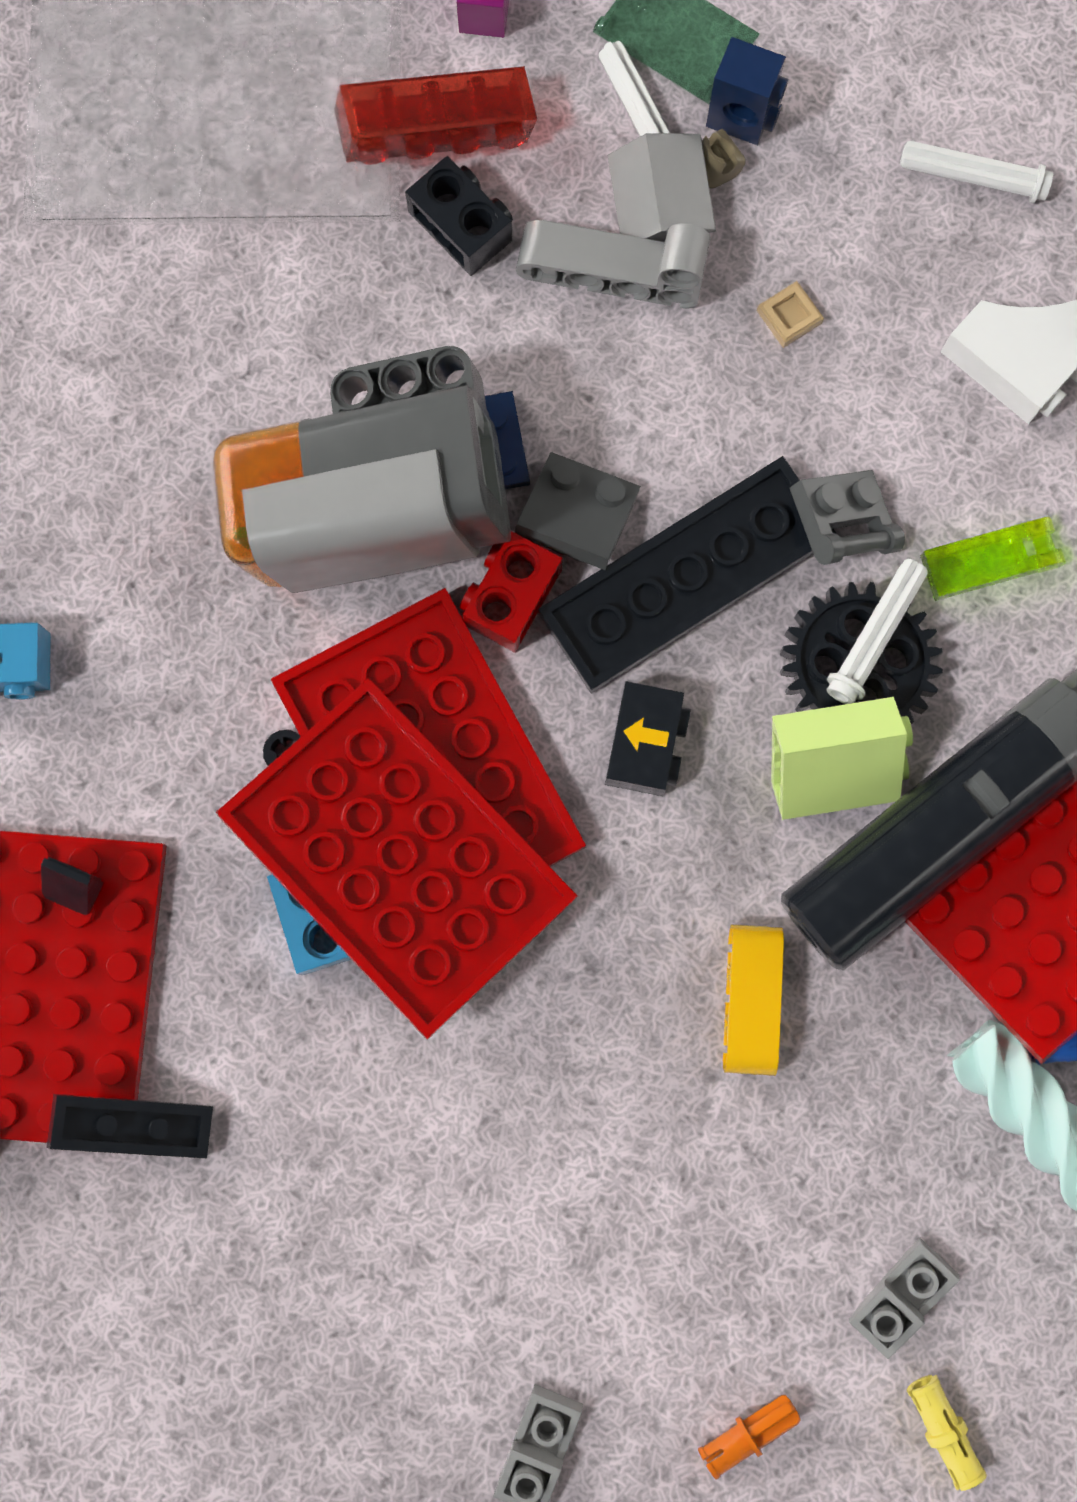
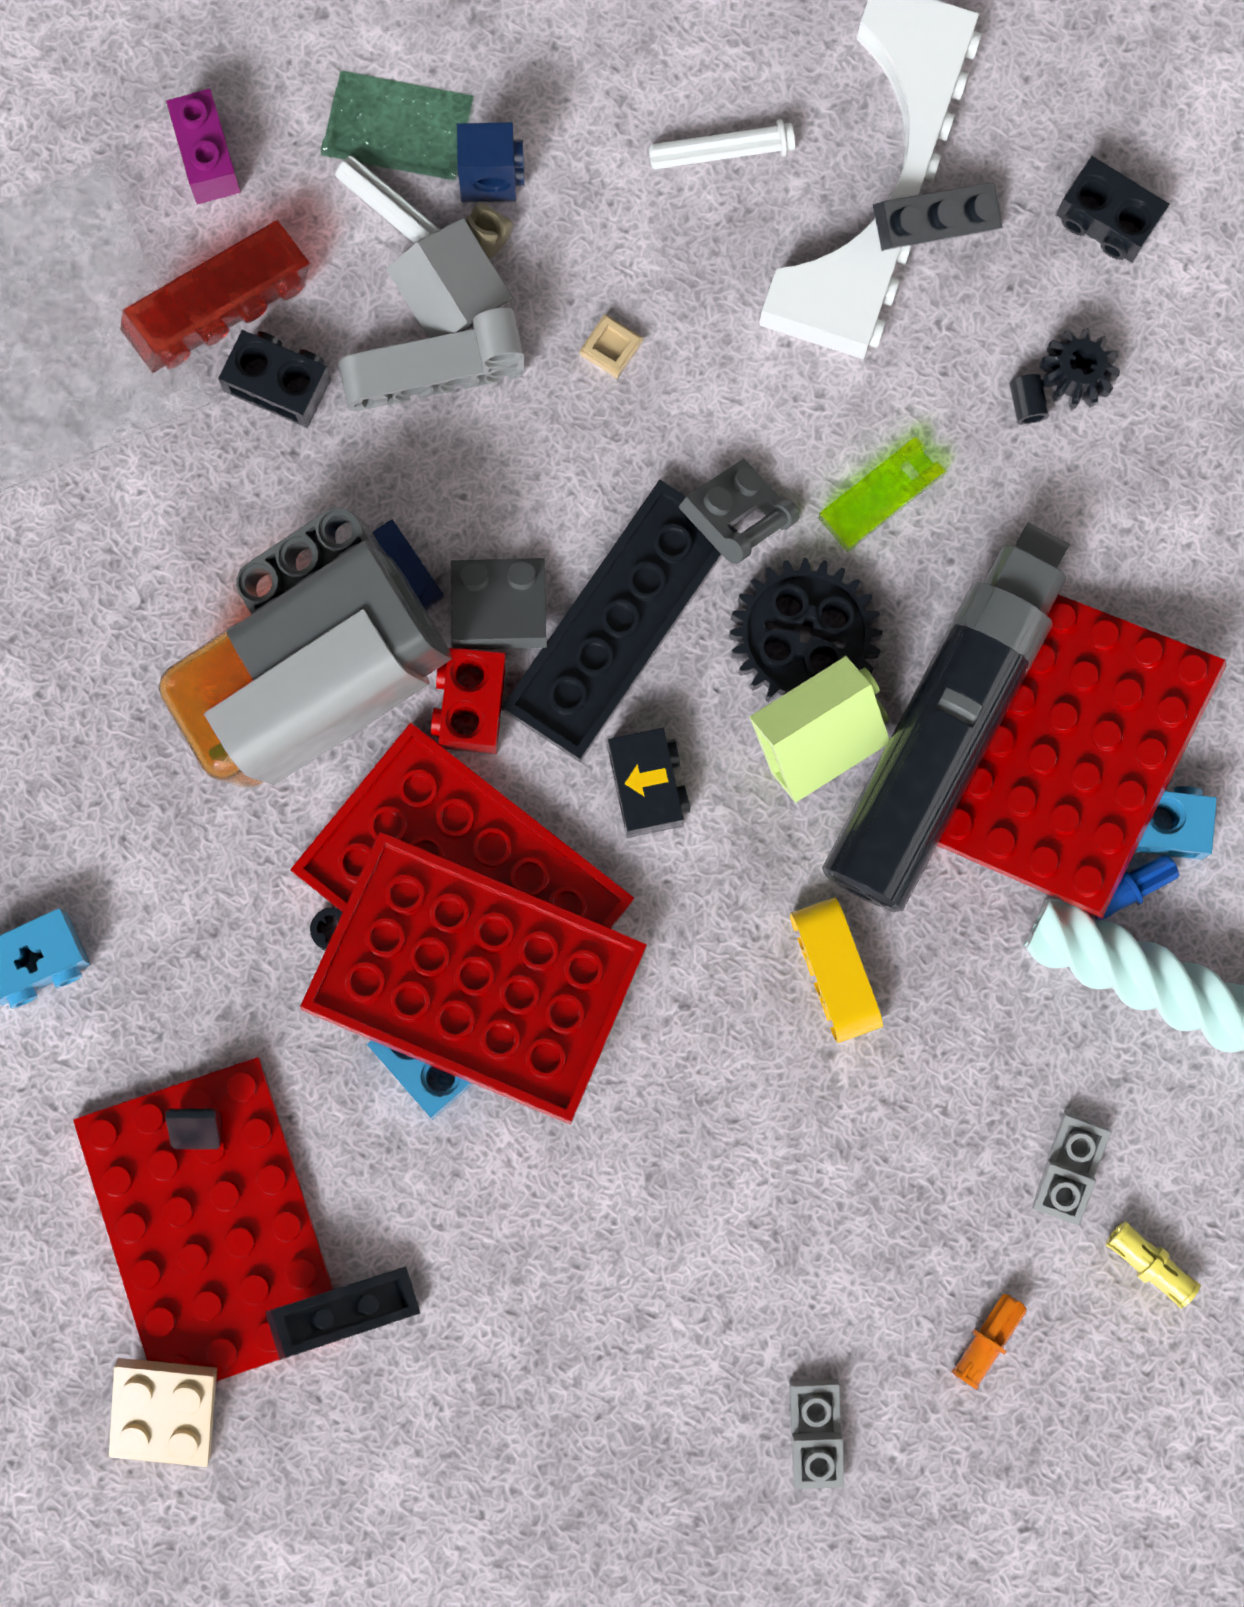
camera: 30 degrees left, 0 degrees up
white axle [827,559,928,704] -> none

